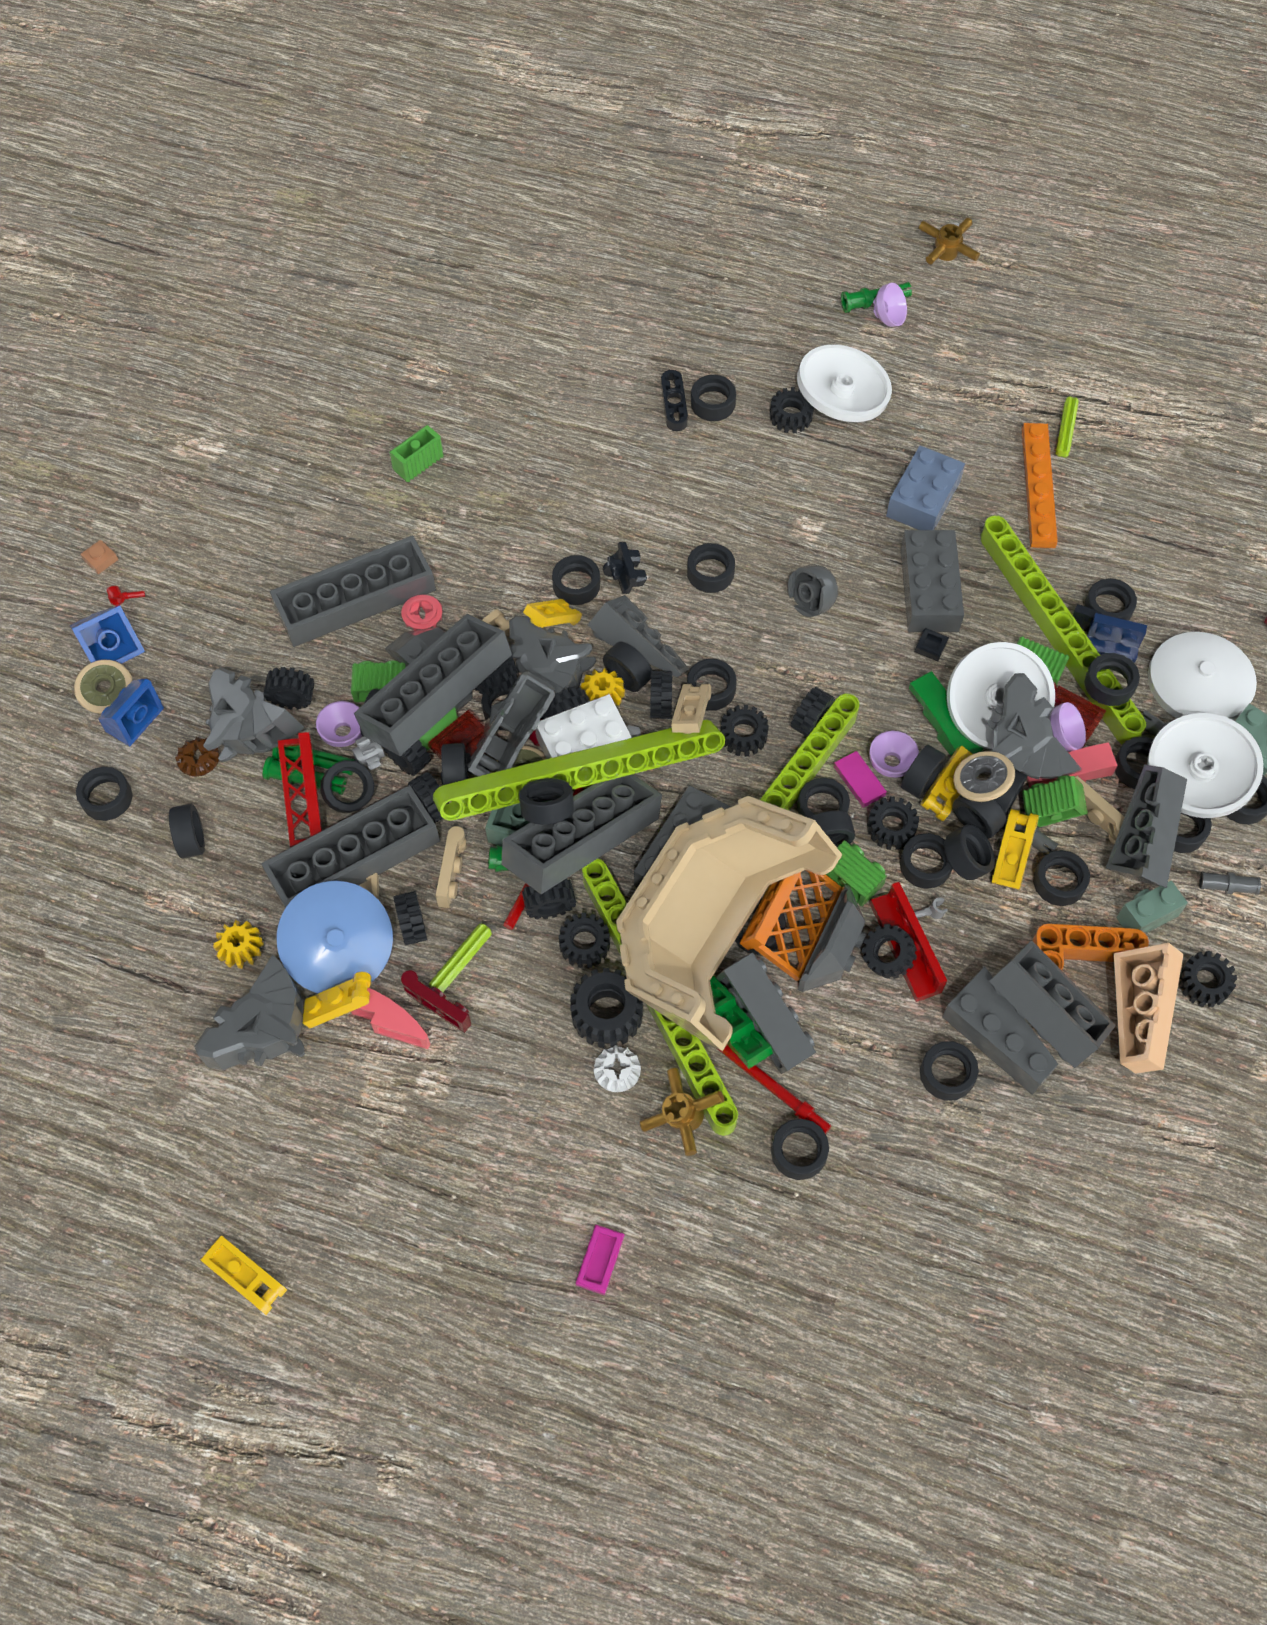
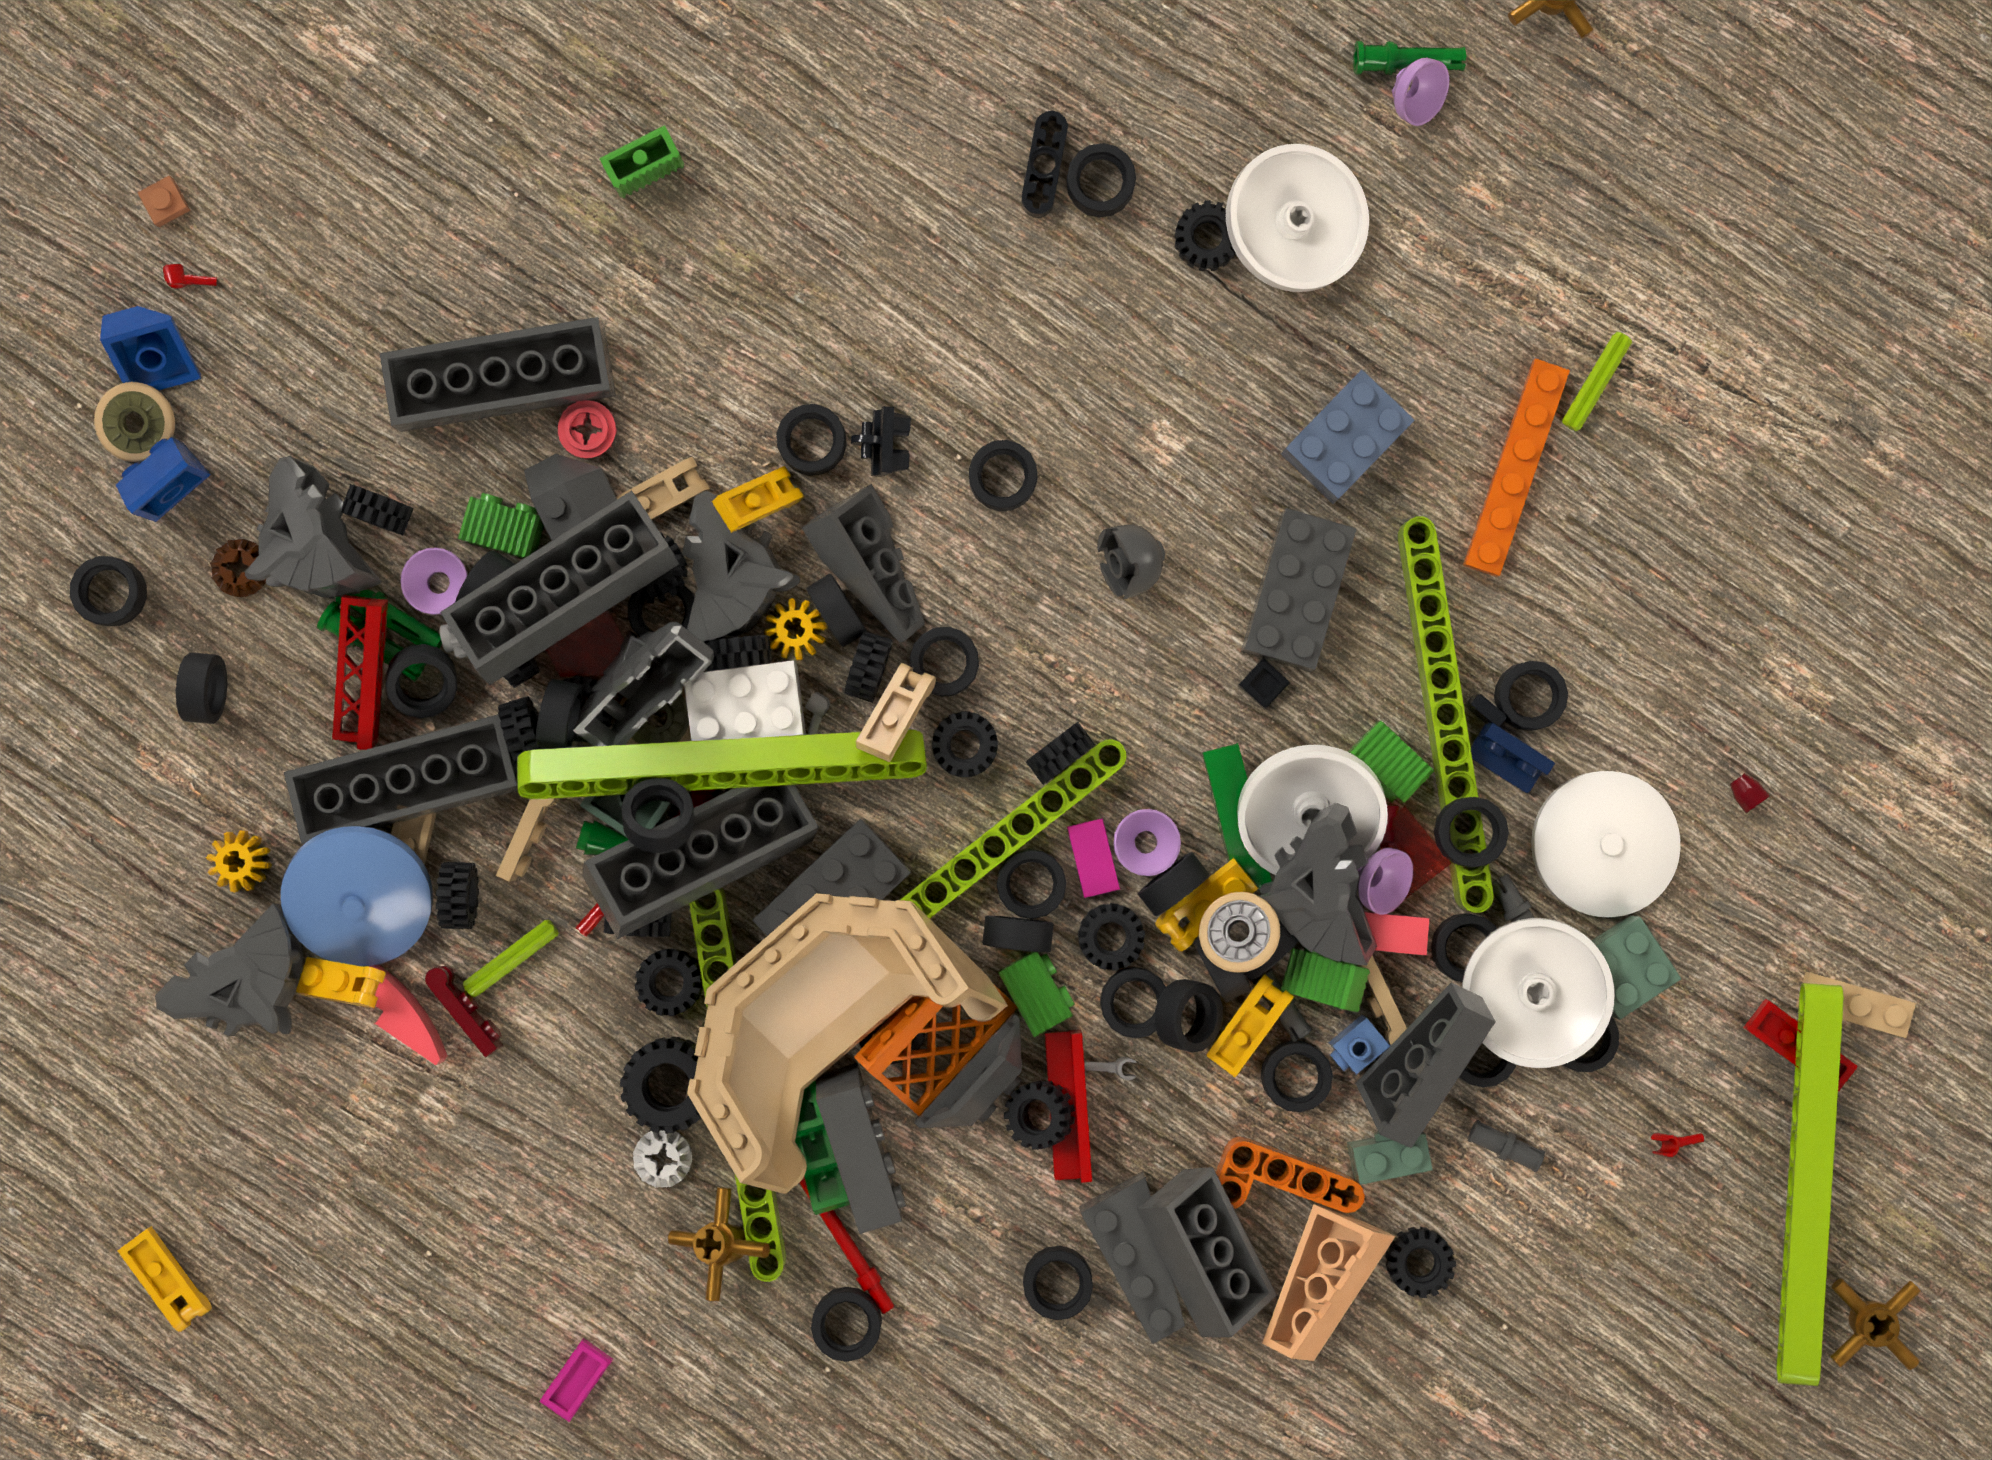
camera: 15 degrees right, 25 degrees up
none -> medium blue brick [1328,1015,1390,1075]

